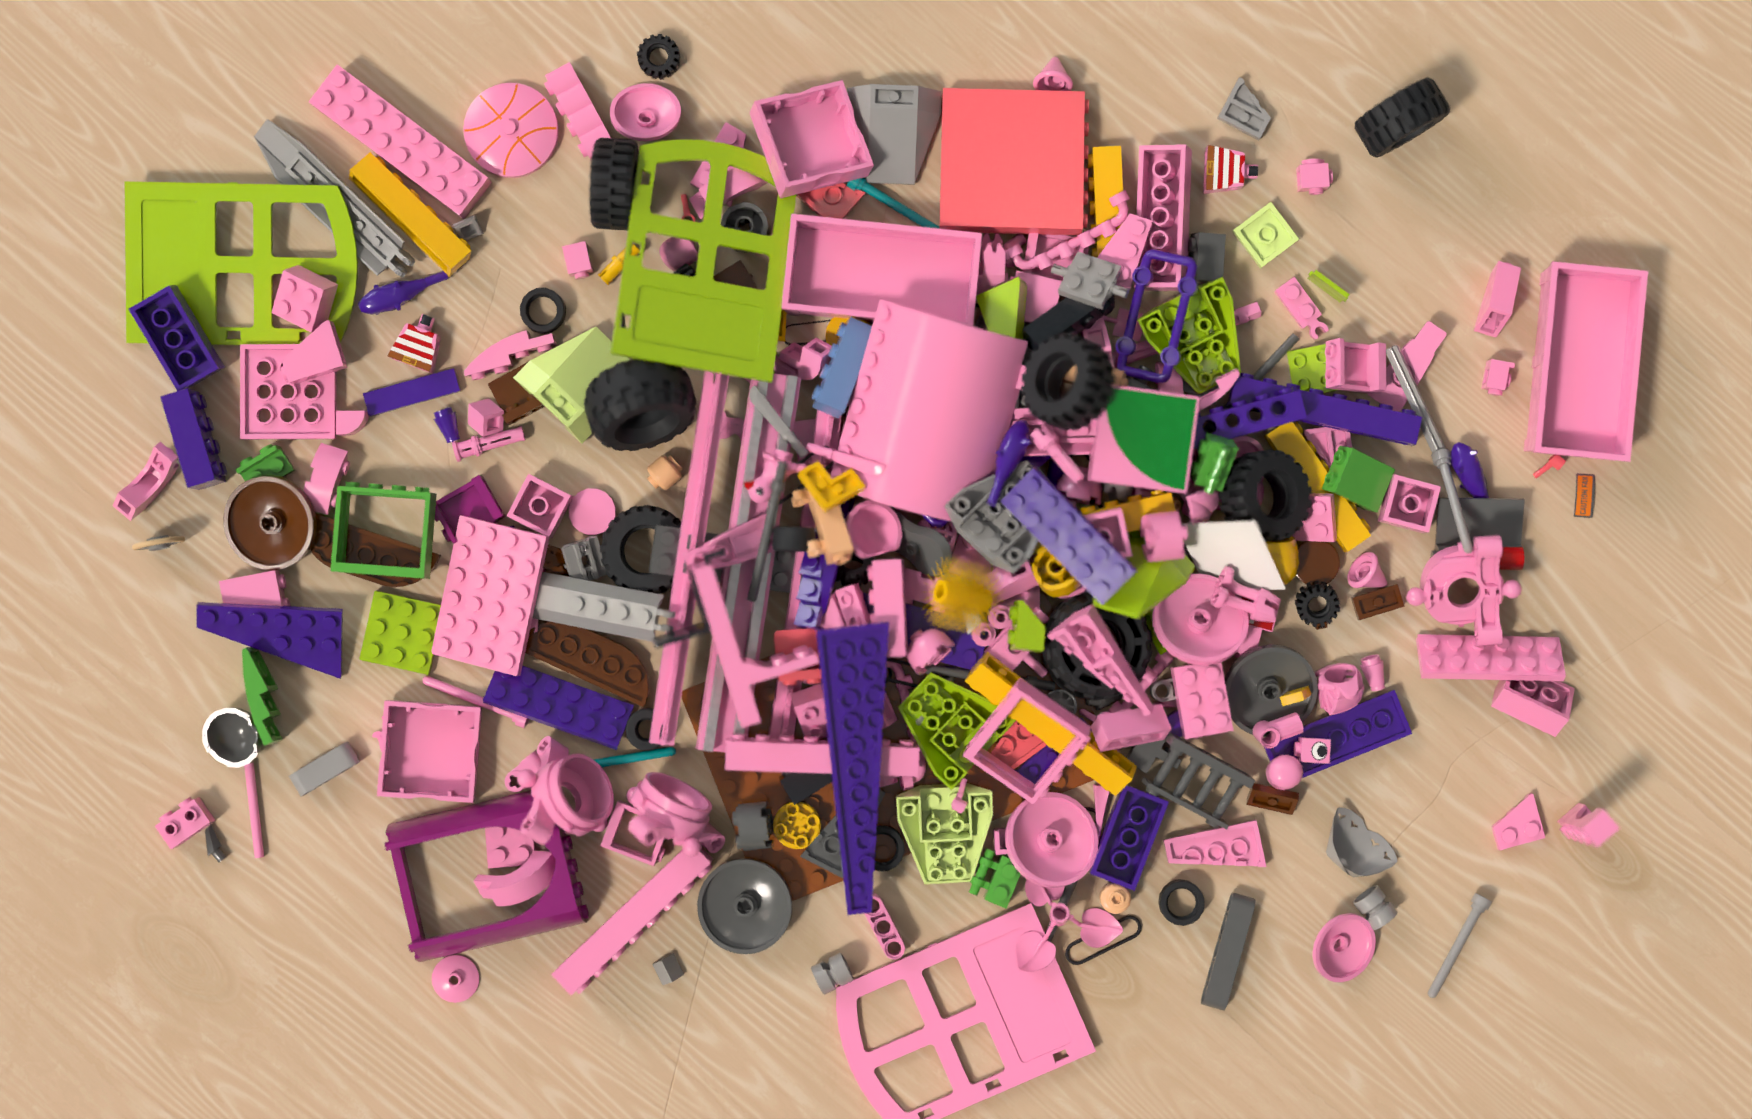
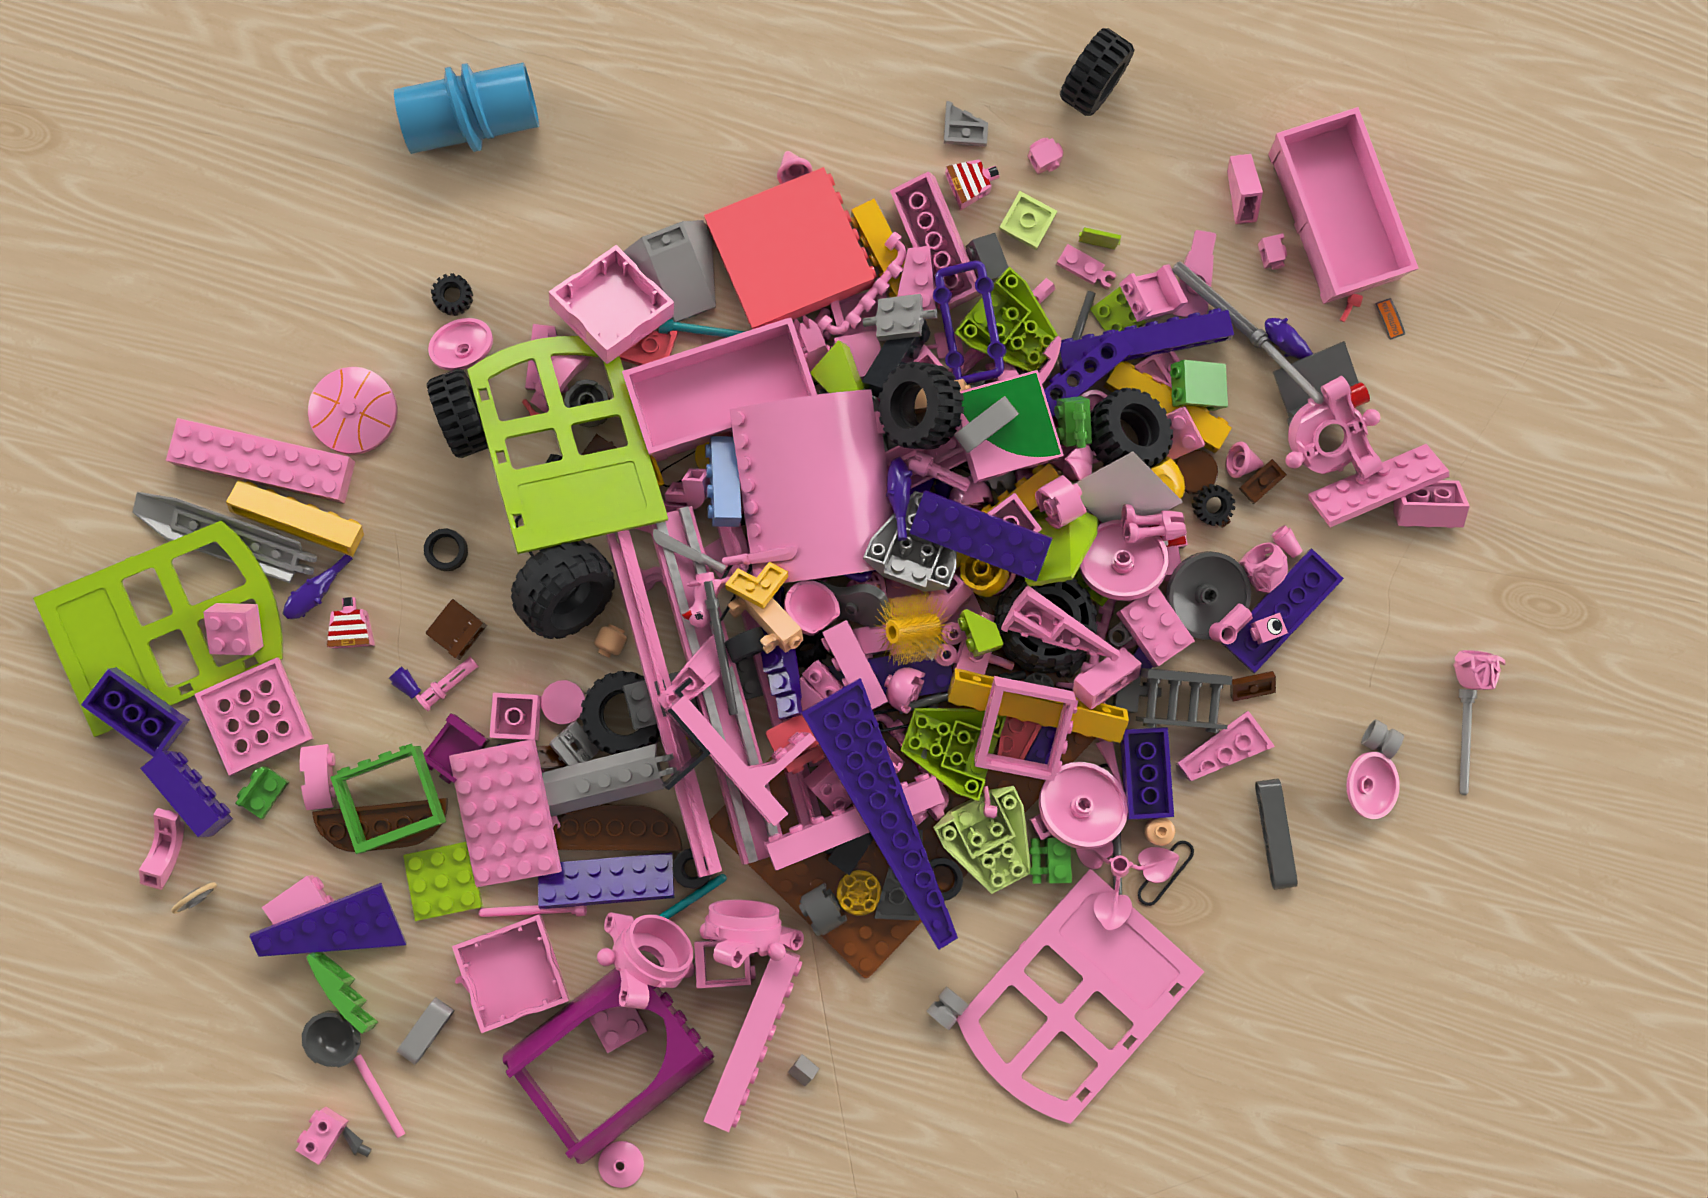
camera: 30 degrees left, 5 degrees down
reddish brown dish [223,475,317,570] -> none
bright pink slope [280,320,348,385] -> none
bright pink brick [336,411,369,436] -> none
dark purple tile [363,368,461,417] -> none
light grey slope [453,215,483,241] -> none
bright pink slope [464,330,557,380] -> none
bright pink panel [468,399,504,437] -> none
bright pink arch [474,851,556,906] -> none
bright pink piece [505,750,541,792] -> none
yellowish green wedge [513,327,630,444] -> none
bright pink brick [544,62,611,160] -> none
bright pink brick [562,241,594,279] -> none
yellow pin [598,244,640,285] -> none
bright pink helmet [659,237,698,271] -> none
dark grey dish [697,858,793,954] -> none
bright pink beam [864,893,905,959] -> none
black tyre [1158,879,1205,926] -> none
bright pink helmet [1266,755,1303,790] -> none
yellow tile [1280,686,1312,706] -> none
light grey piece [1326,807,1398,877] -> none
bright pink brick [1378,474,1441,533] -> none
bright pink wing [1492,793,1545,850] -> none
bright pink arch [1557,803,1620,847] -> none
none -> light grey beam [954,396,1019,453]
none -> bright pink piece [1453,650,1505,690]

